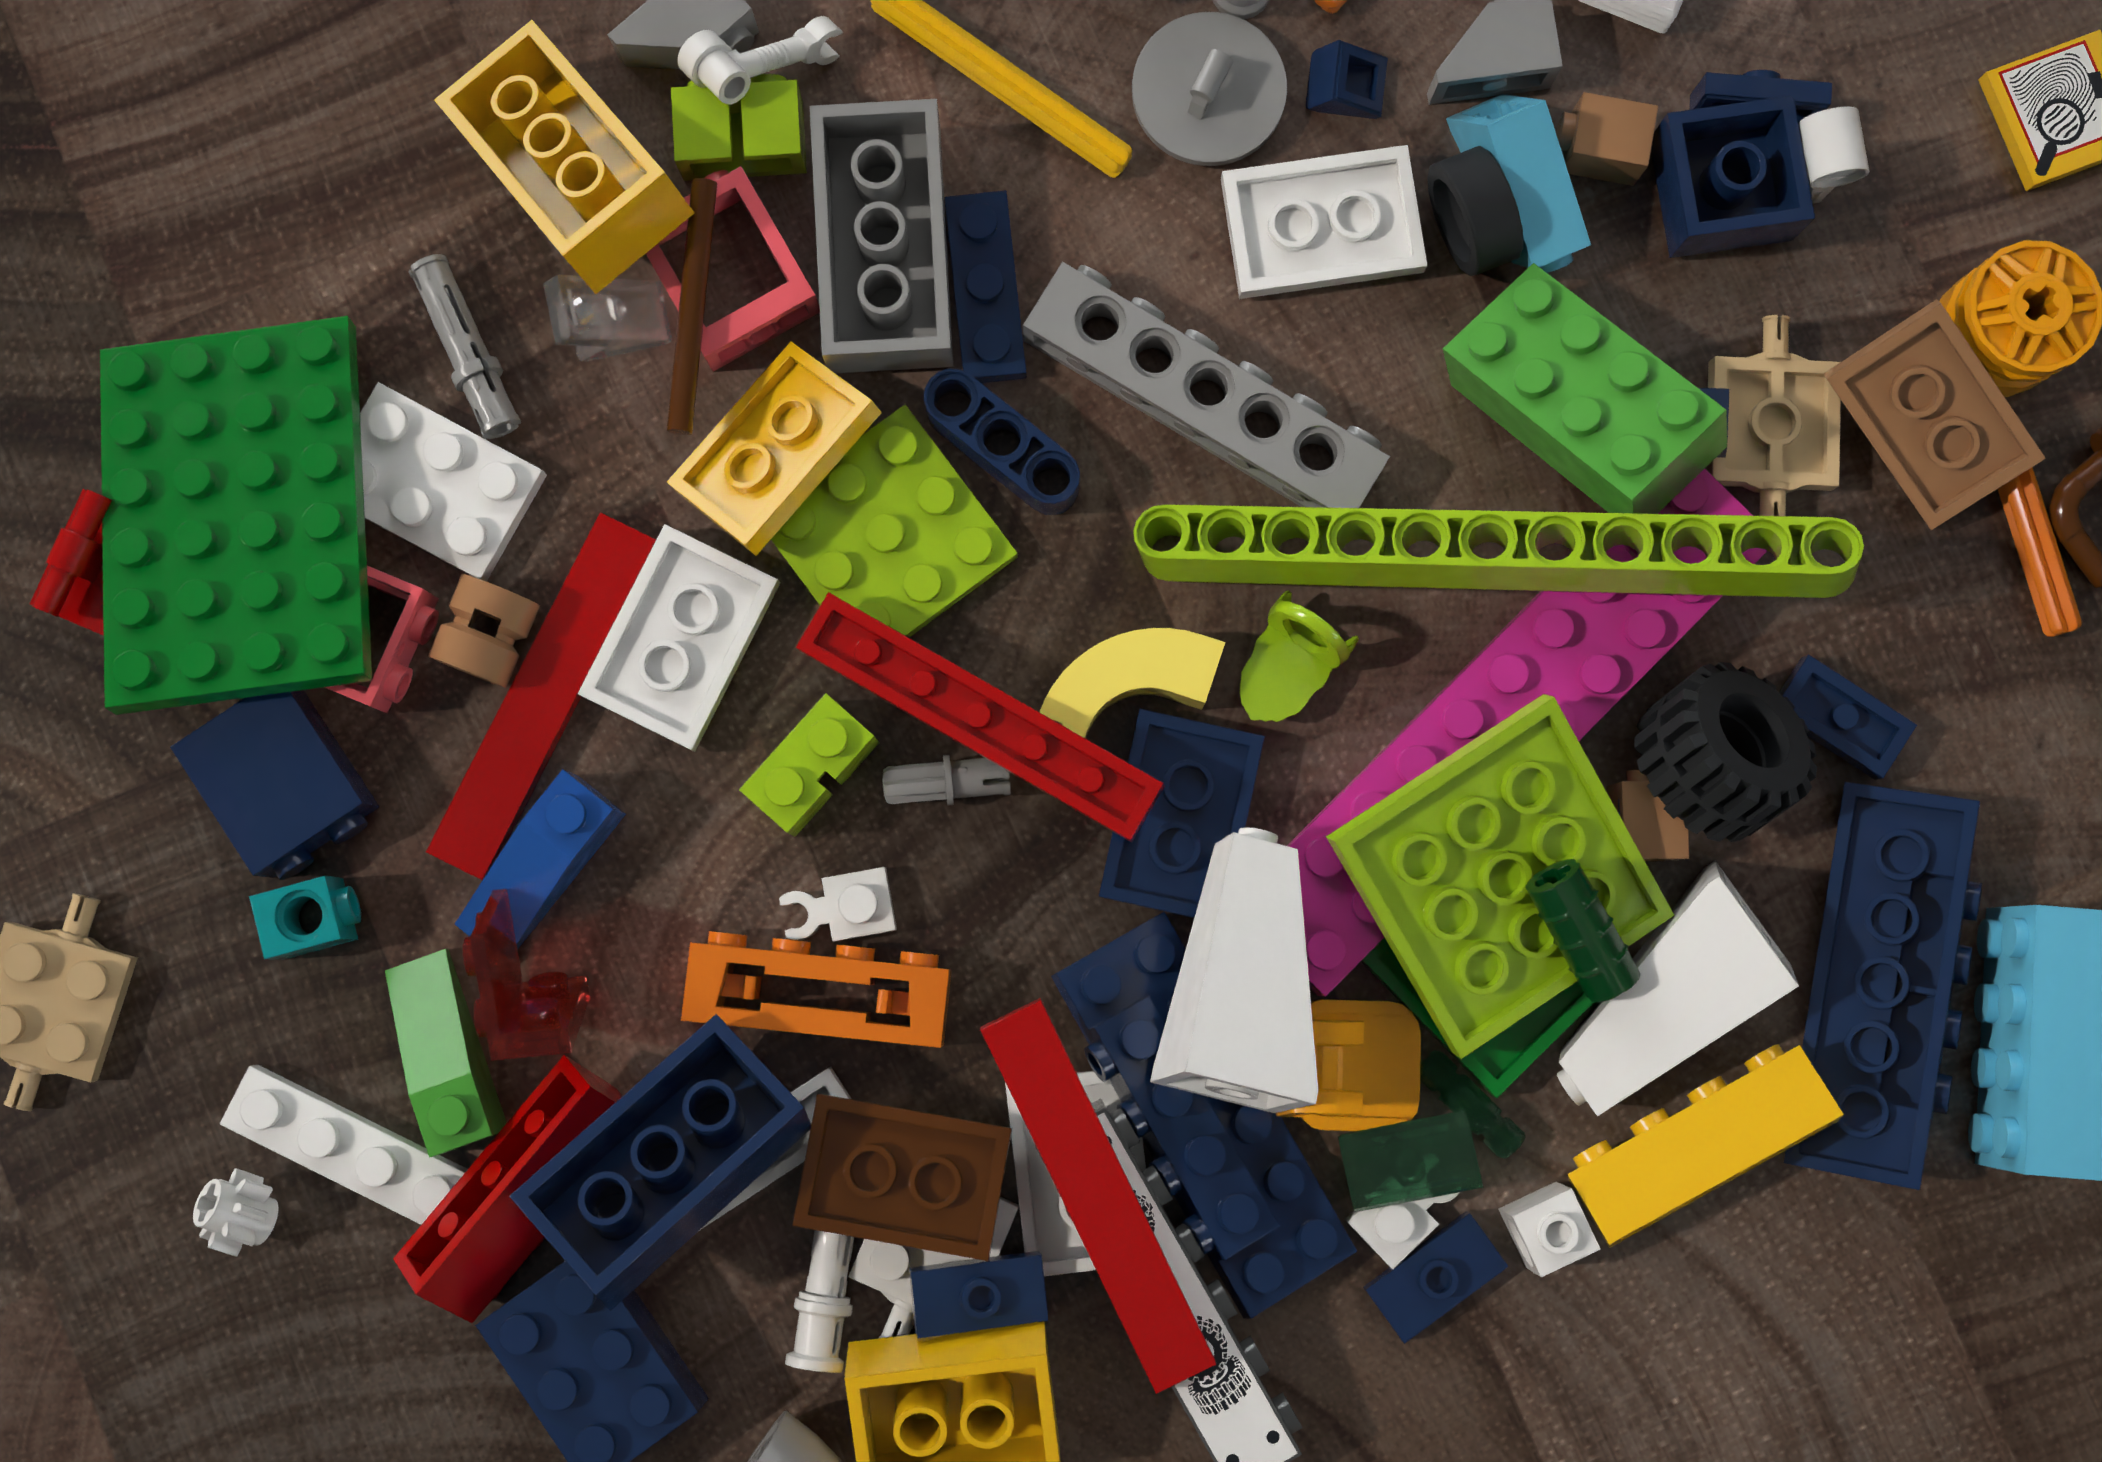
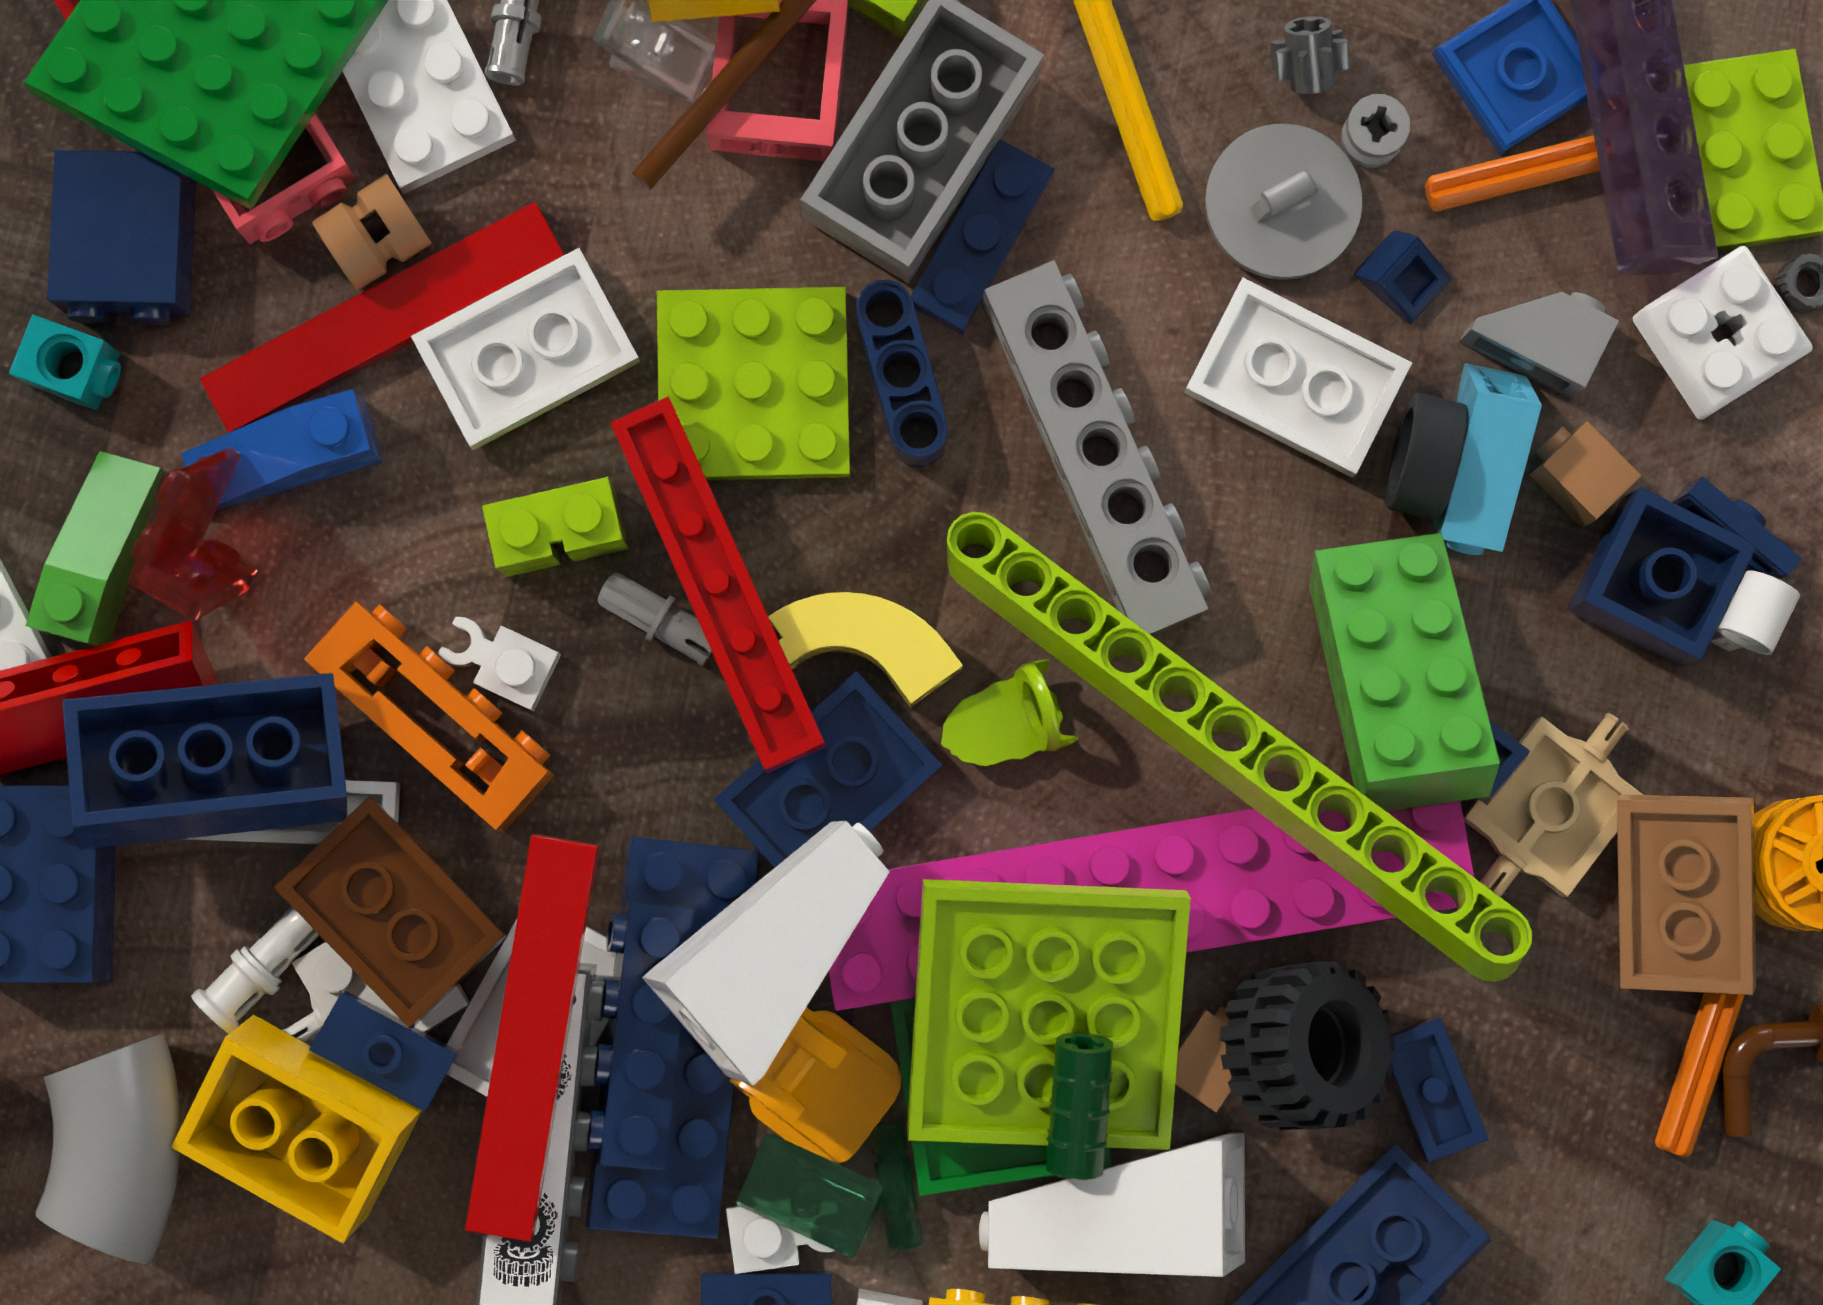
camera: 30 degrees right, 0 degrees up
yellow plate [667,341,882,556] -> none

